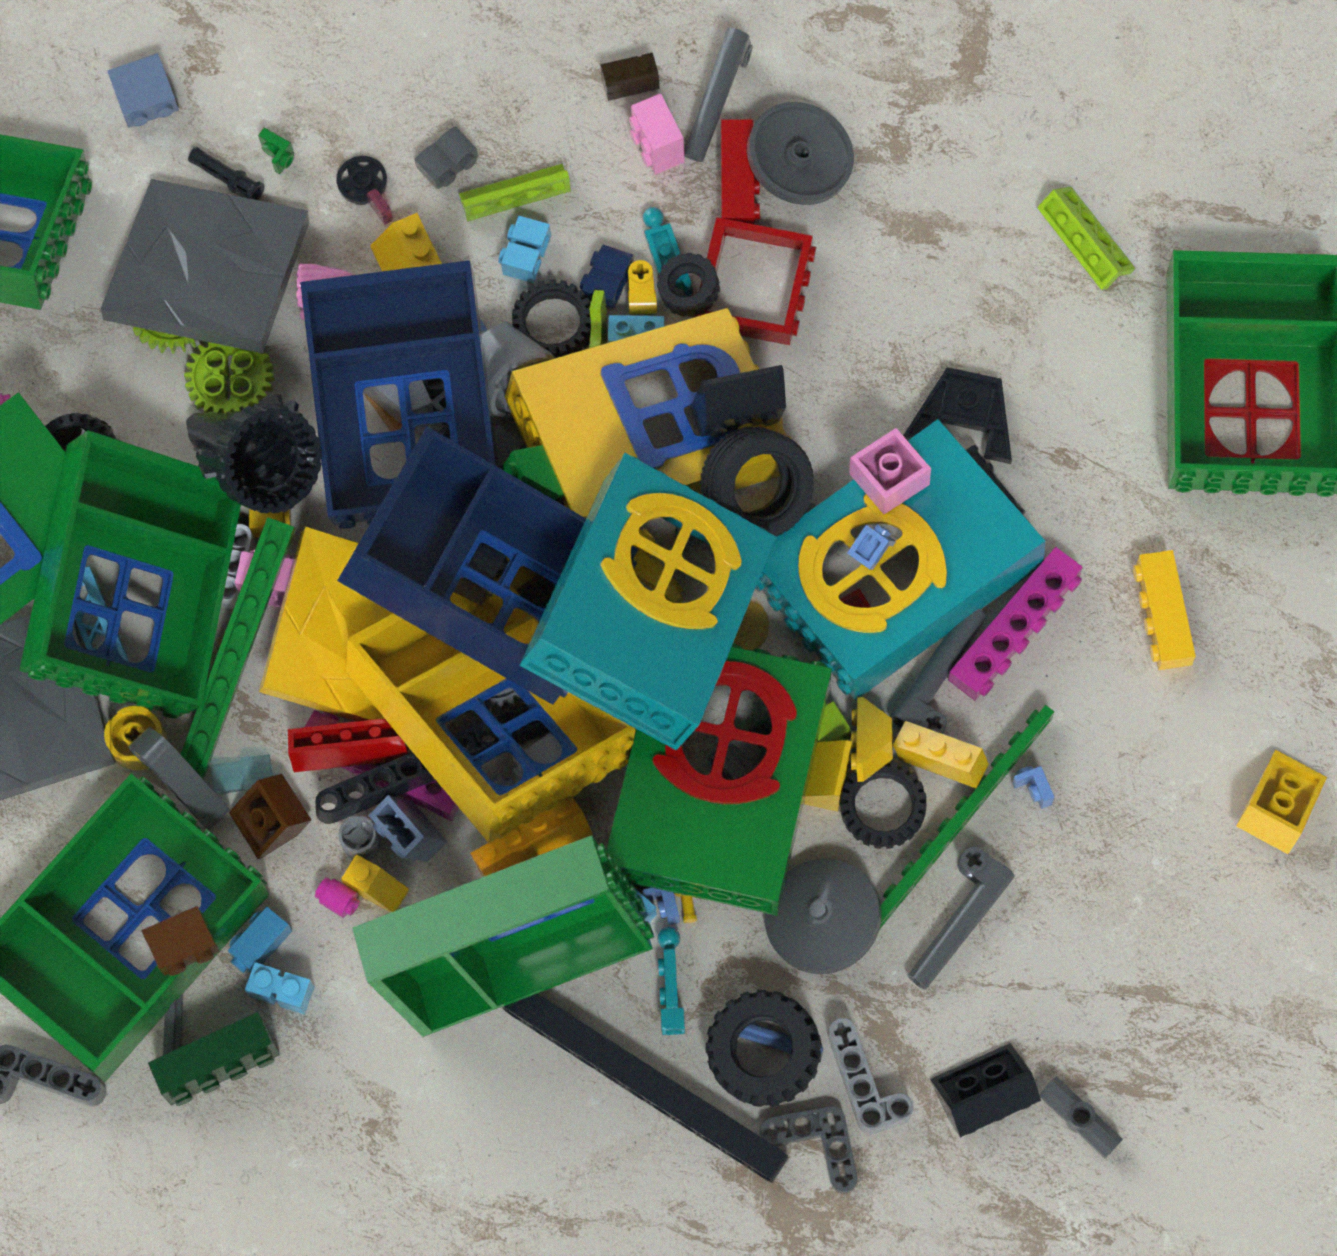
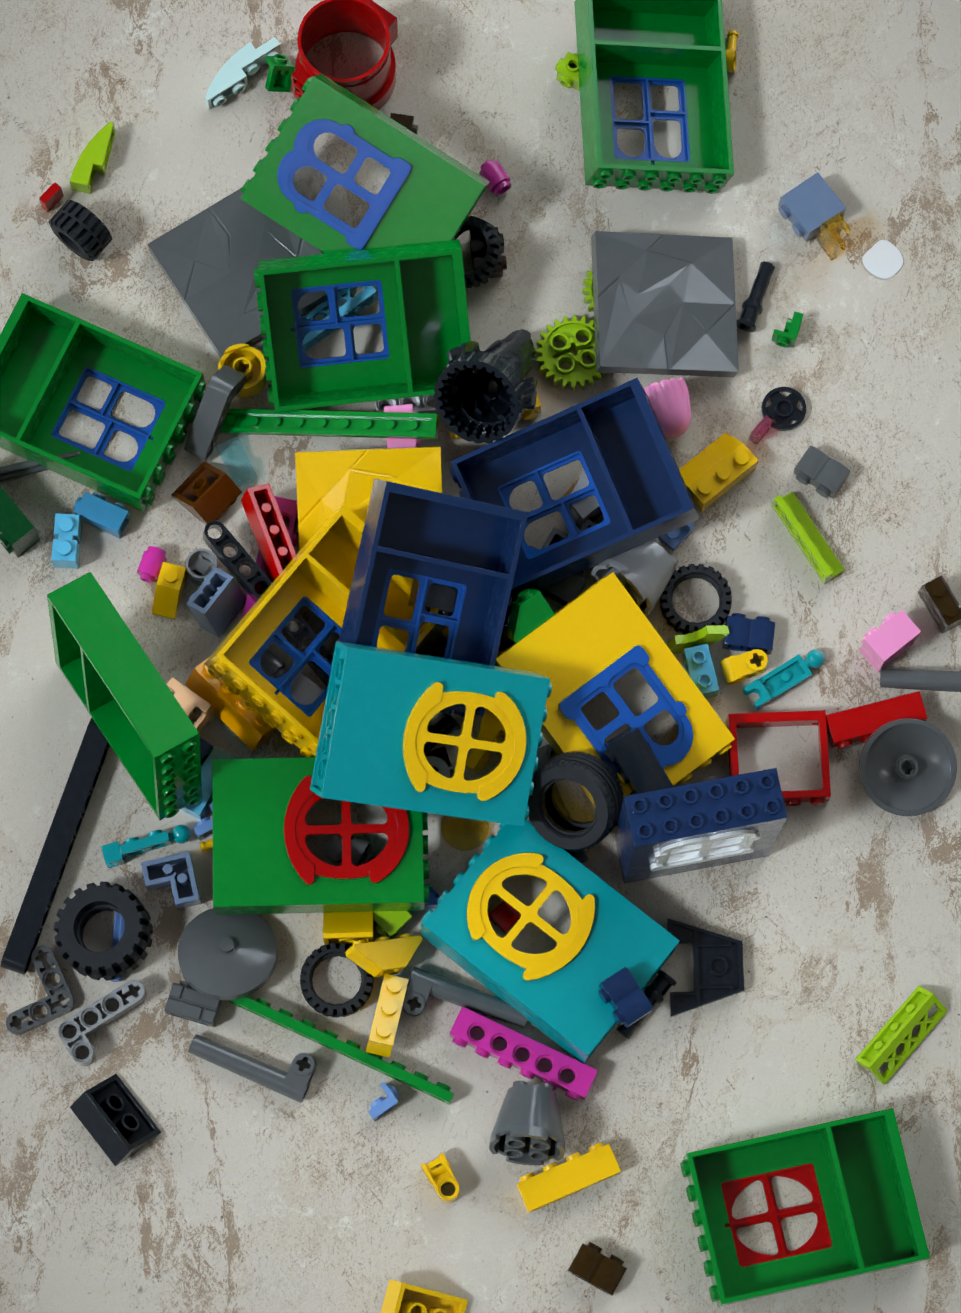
camera: 70 degrees right, 5 degrees up
reddish brown slope [141,906,220,976] -> none
medium azure piece [498,216,551,283] -> none
black tyre [657,253,720,317] -> none
medium blue bracket [847,524,896,570] -> none
bright pink brick [849,428,931,514] -> none
dark grey piece [1039,1076,1123,1159] -> none
none -> sand blue brick [141,852,202,909]
none -> dark grey brick [164,980,222,1027]
none -> yellow piece [420,1152,460,1203]
none -> dark grey cone [489,1080,565,1165]
none -> dark brown brick [567,1242,627,1296]
none -> dark blue brick [598,967,654,1028]
none -> dark blue panel [614,768,787,884]
none -> clear yellow hinge [817,212,850,261]
none -> white sticker [862,240,904,279]

